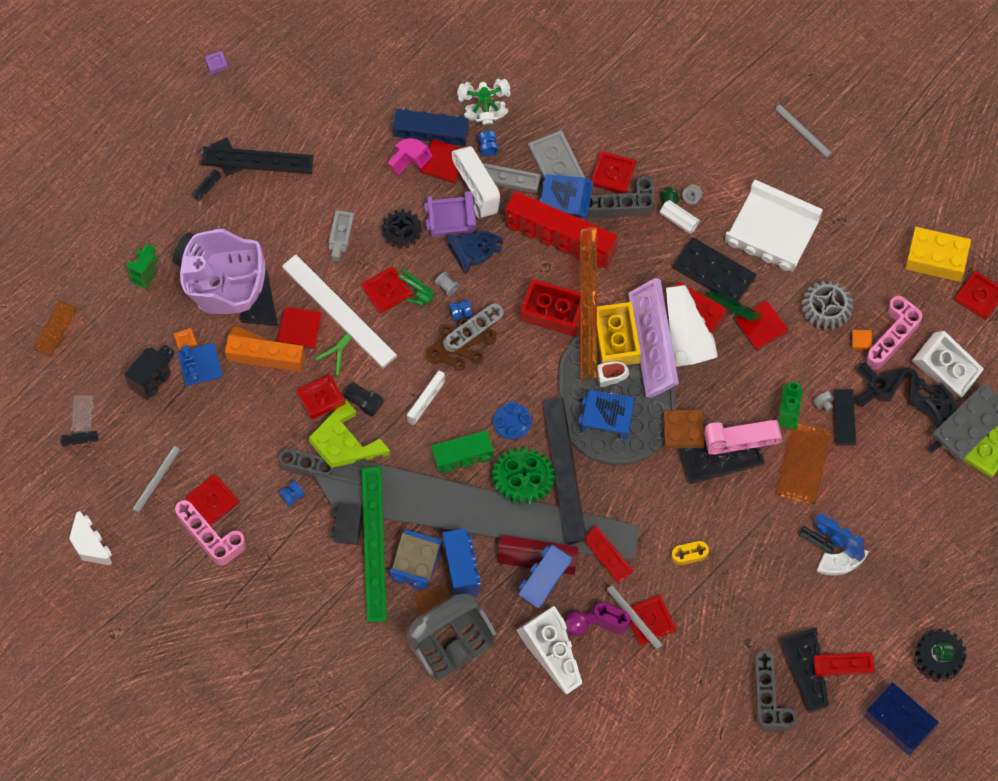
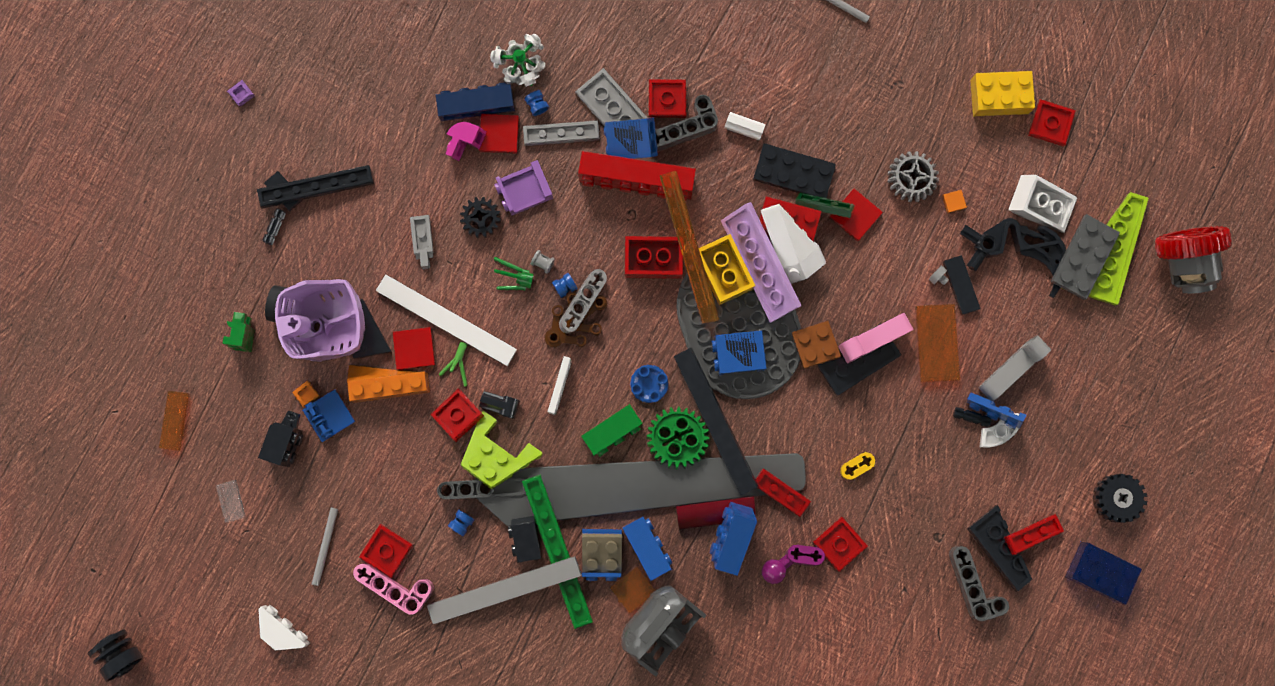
camera: 20 degrees left, 15 degrees up
black axle [60,431,99,446] -> none
red tile [361,266,412,314] -> none
dark blue piece [447,230,503,274] -> none
white beam [452,146,500,219] -> none
white wedge [516,606,582,695] -> none
rock [597,361,629,387] -> none
light grey bar [607,585,663,650] -> none
dark green piece [660,187,679,205] -> none
light grey tile [682,184,702,204] -> none
white panel [725,180,823,272] -> none
green hips [778,382,803,430] -> none
bright pink beam [867,296,922,370] -> none
dark green piece [933,642,955,662] -> none
none -> light grey tile [427,556,582,624]
none -> light grey beam [978,335,1052,401]

